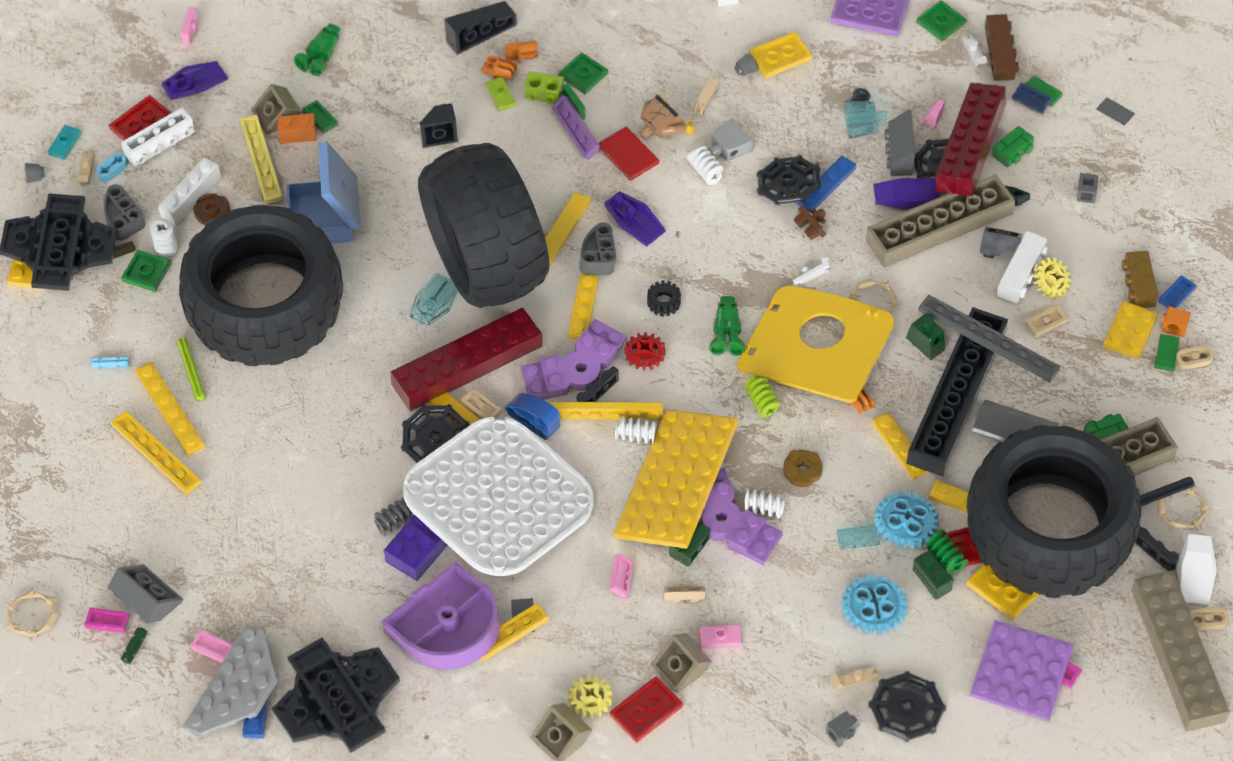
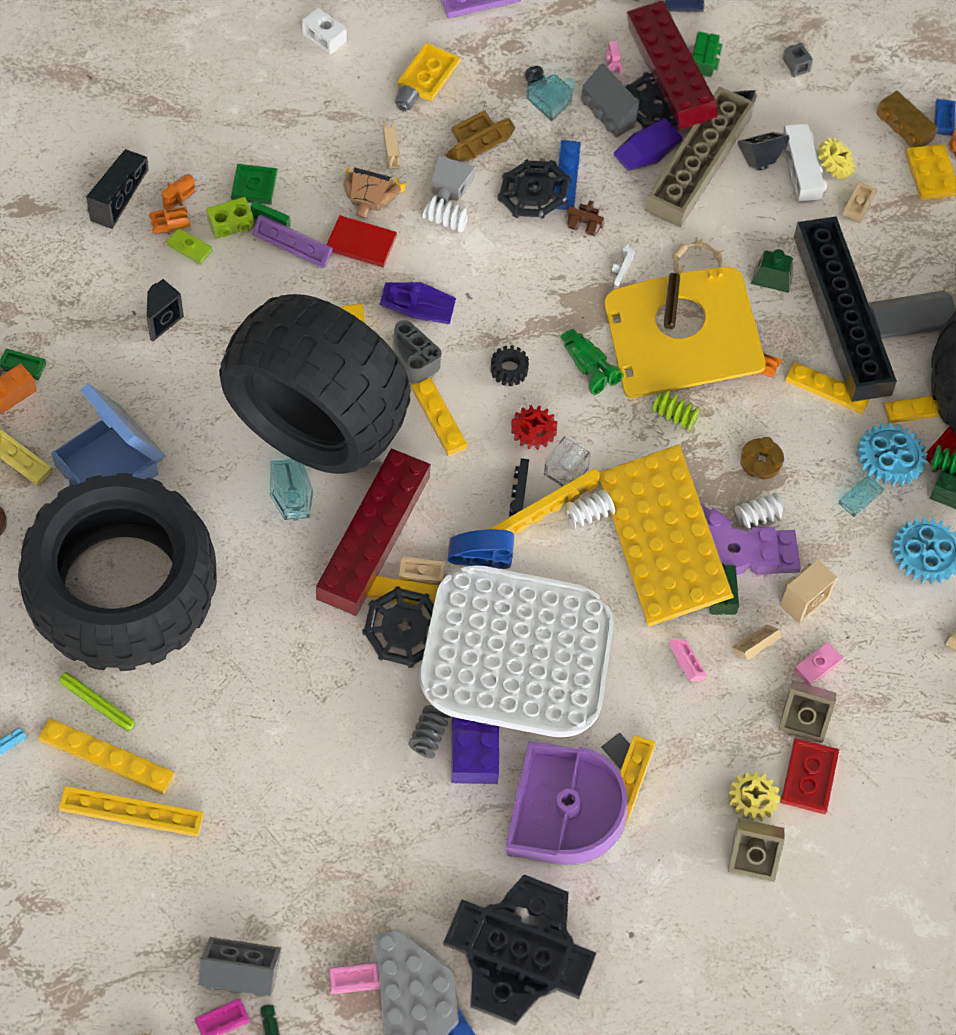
camera: 40 degrees left, 5 degrees up
medium lavender plate [521,319,627,400] -> none
dark grey tile [918,295,1061,383] -> none
none -> pearl gold plate [445,110,516,161]
none -> clear head [544,436,591,487]
none -> dark brown axle [663,273,680,329]
none -> tan brick [780,560,837,623]

